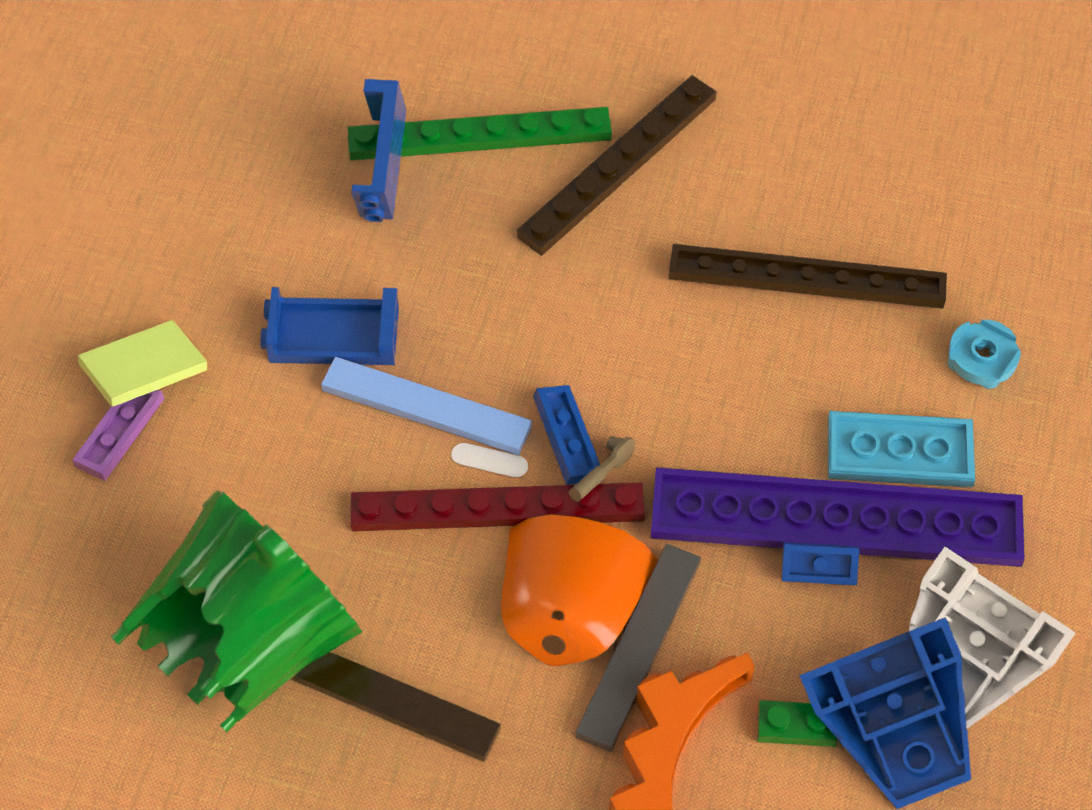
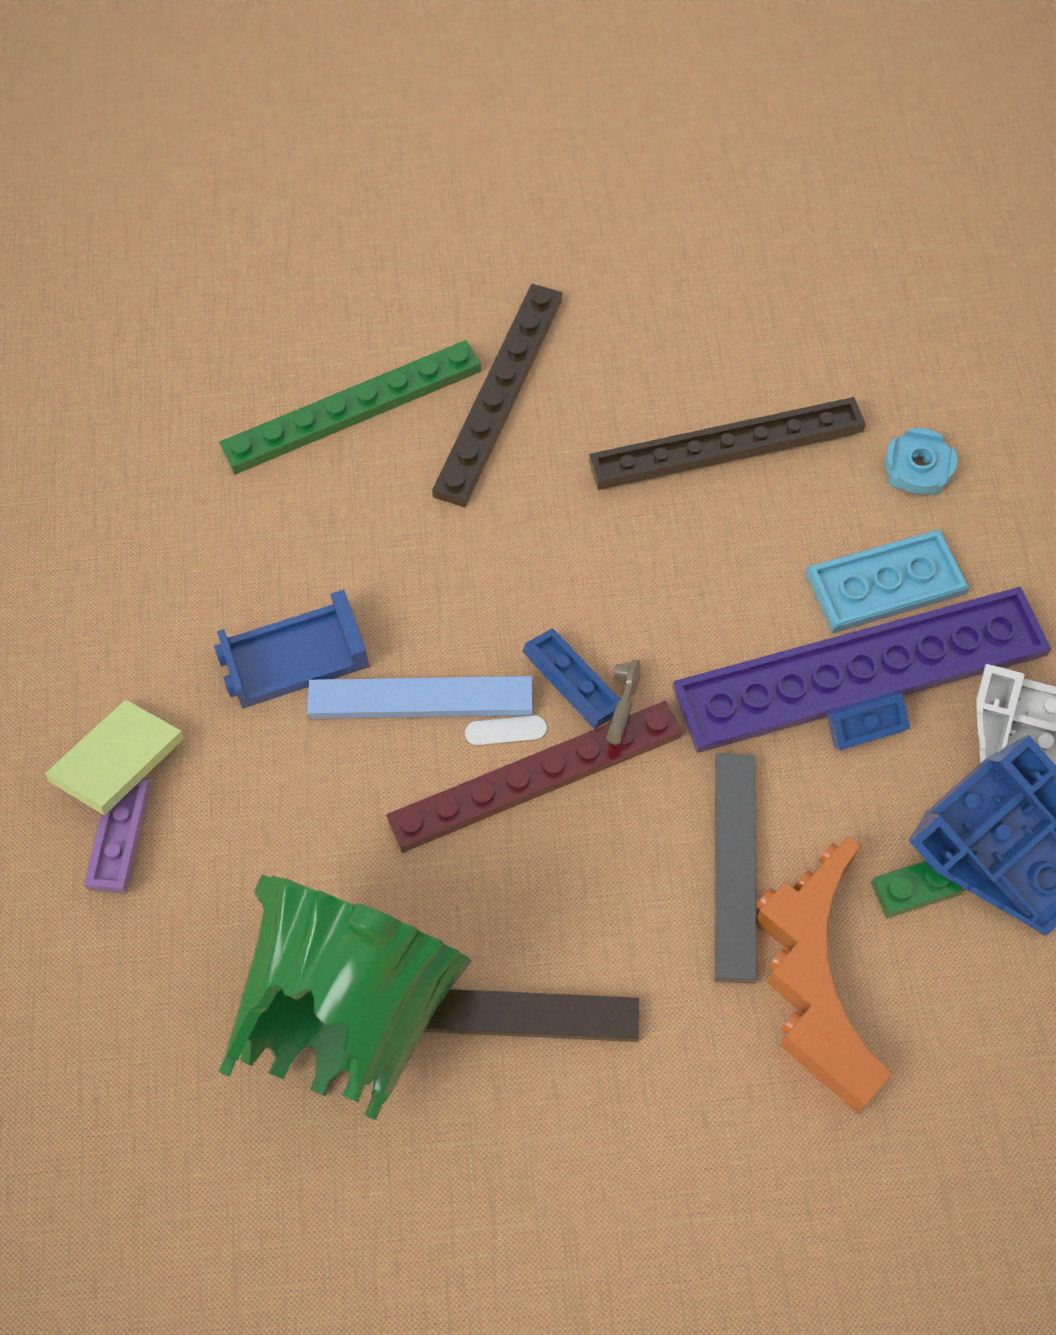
camera: 20 degrees left, 5 degrees up
blue panel [351,79,406,222] -> none
orange piece [501,515,659,666] -> none

